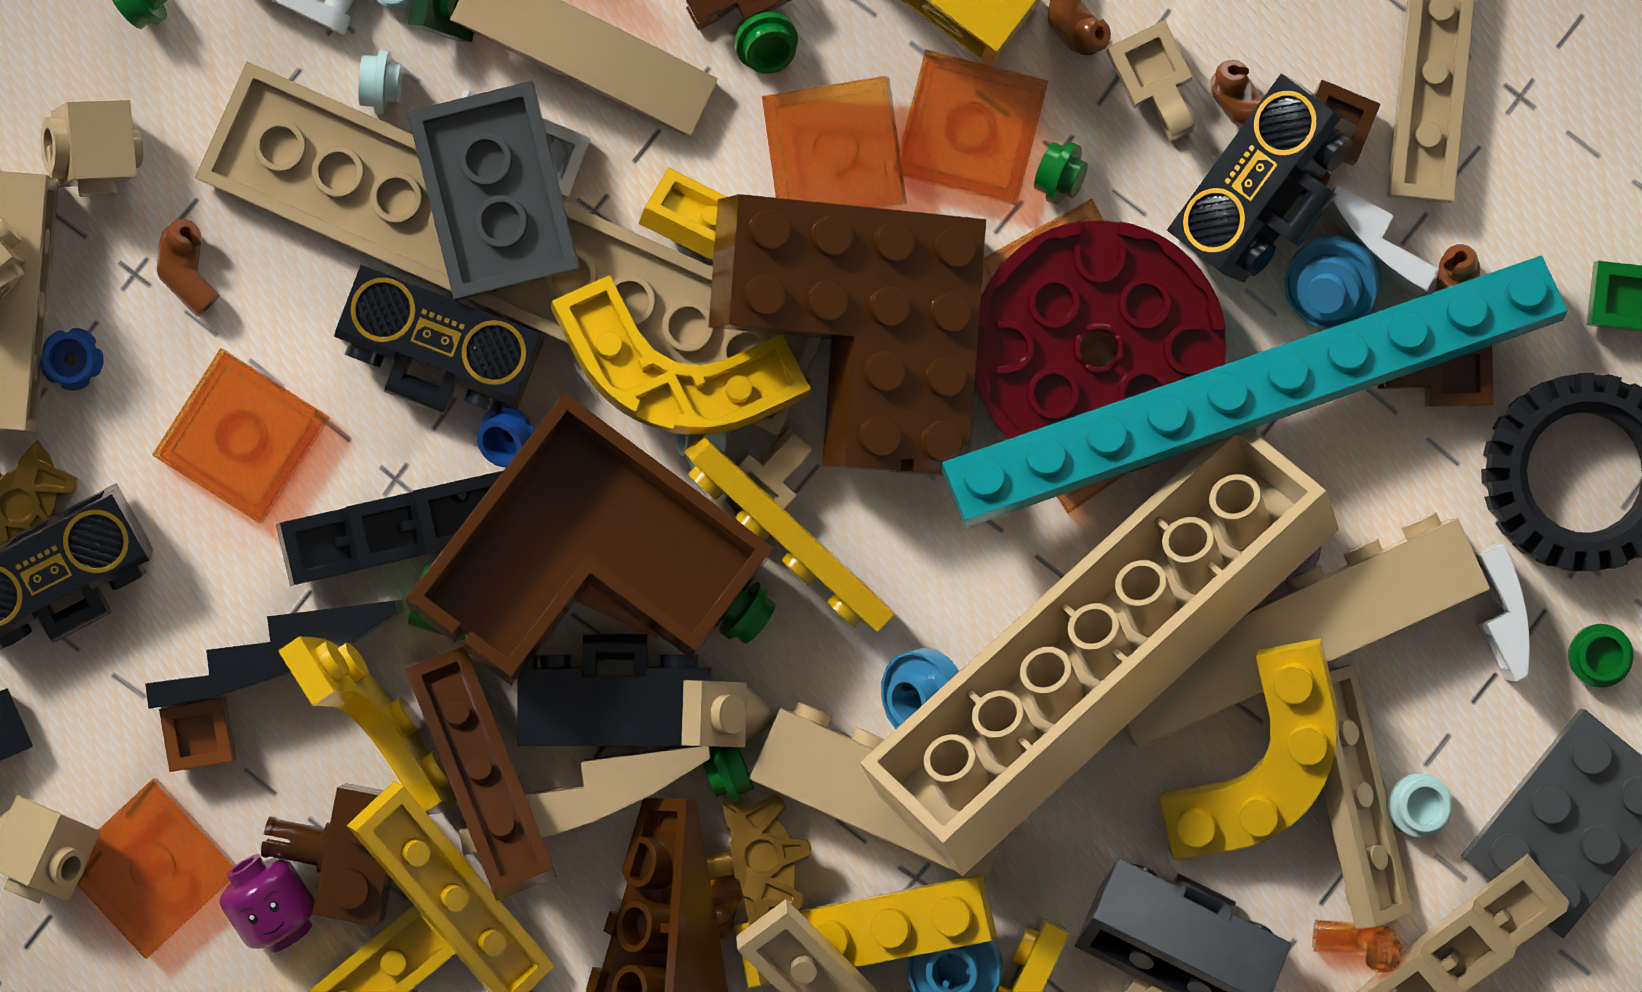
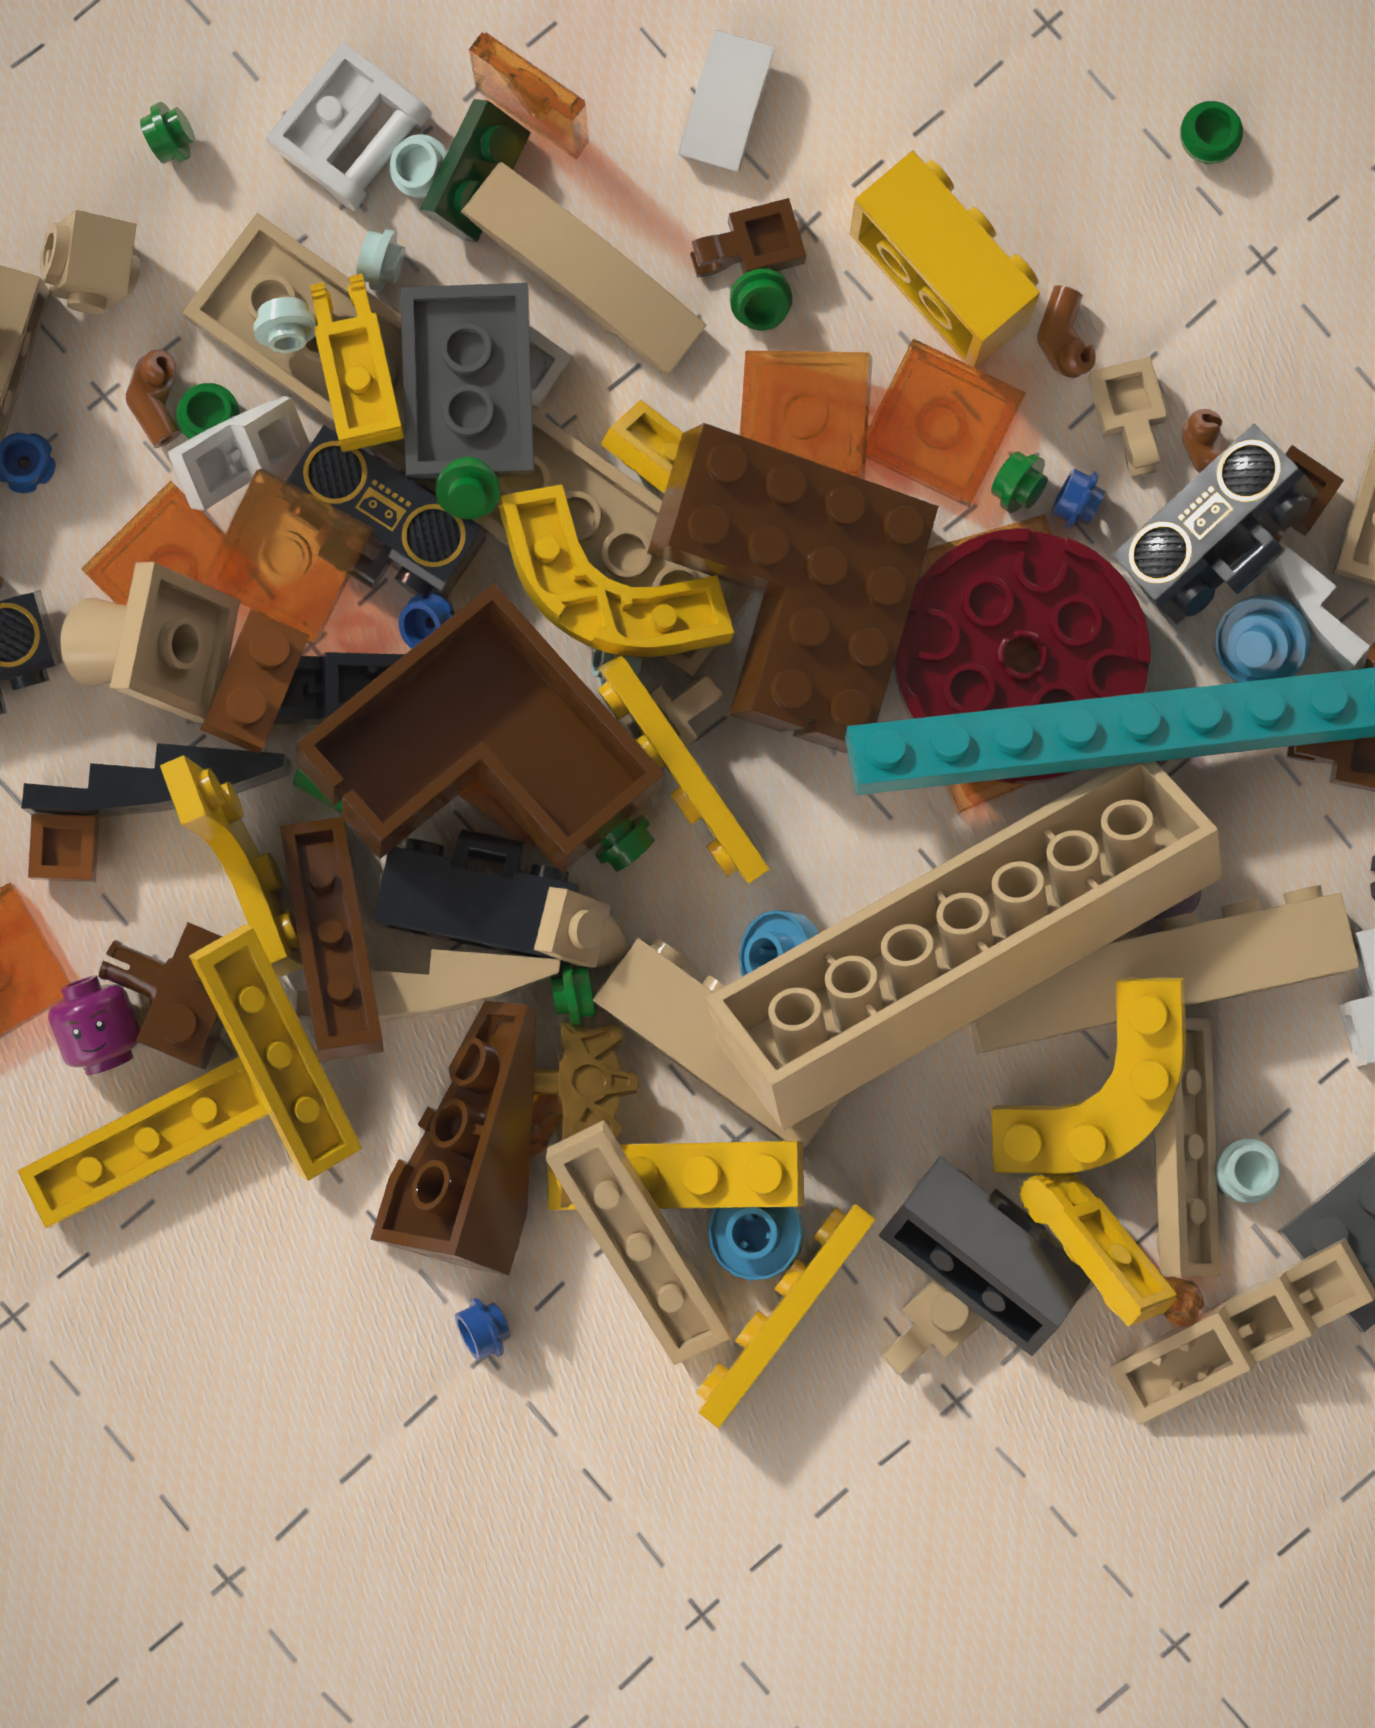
camera: 10 degrees right, 5 degrees down
none -> tan plant [60,562,240,723]
none -> white slope [167,396,310,511]
none -> green plate [176,383,240,439]
none -> dark orange plate [200,610,310,755]
none -> clear orange tile [202,468,374,643]
none -> light aqua plate [253,297,317,353]
none -> yellow hinge [310,273,405,452]
none -> green plate [436,457,500,519]
none -> yellow hinge [1019,1173,1177,1327]
none -> blue plate [1051,468,1105,529]

